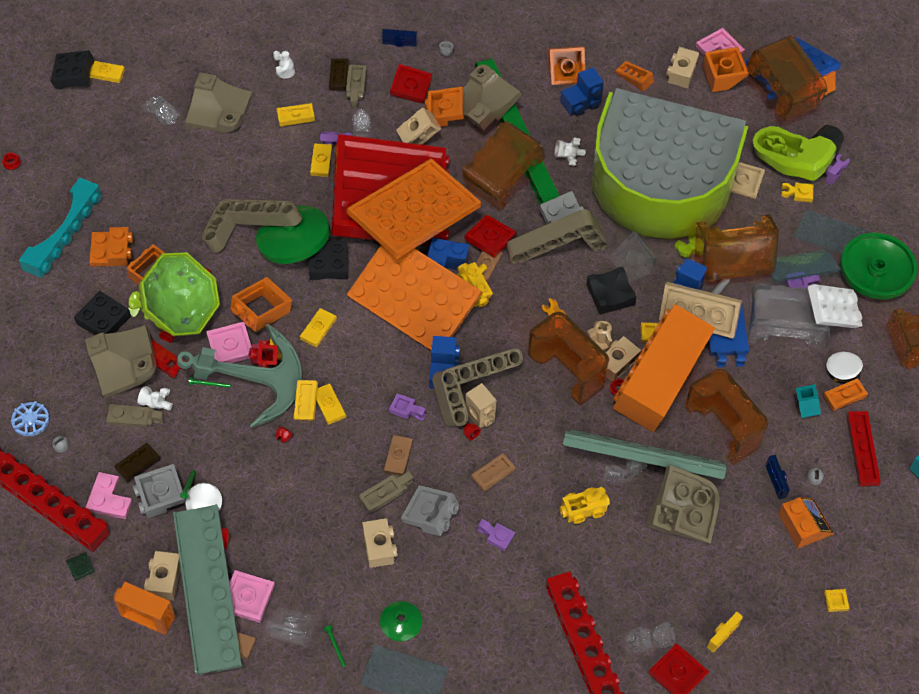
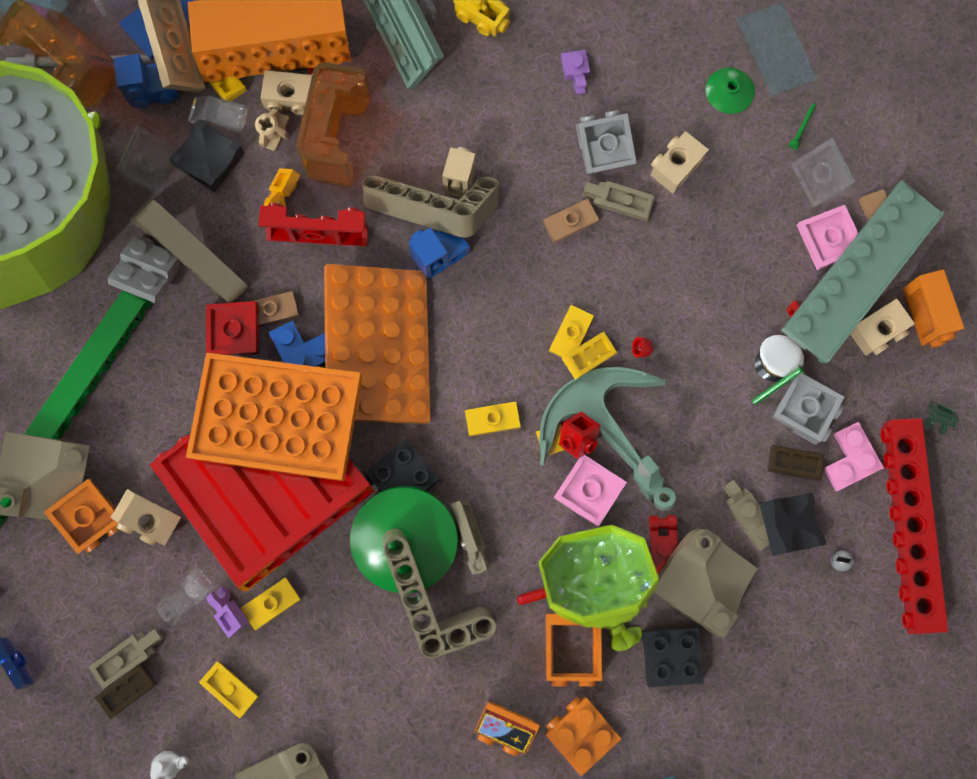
camera: 130 degrees left, 20 degrees up
light blue wheel [11,401,50,436] -> none
white piece [138,386,173,411] -> none
orange window [230,277,292,332] -> none
red plate [389,64,432,104] -> none
medium lavender plate [389,393,426,421] -> none
yellow brick [457,262,493,307] -> none
clear orange windscreen [462,121,546,211] -> none
red hinge [463,423,481,441] -> none
medium nougat plate [471,453,516,493] -> none
white piece [554,137,586,166] -> none
none -> clear slope [188,96,248,132]
none -> red piece [258,203,369,247]
none -> dark tan hinge [451,500,490,575]
none -> slope [474,700,540,757]
none -> black brick [759,493,827,556]

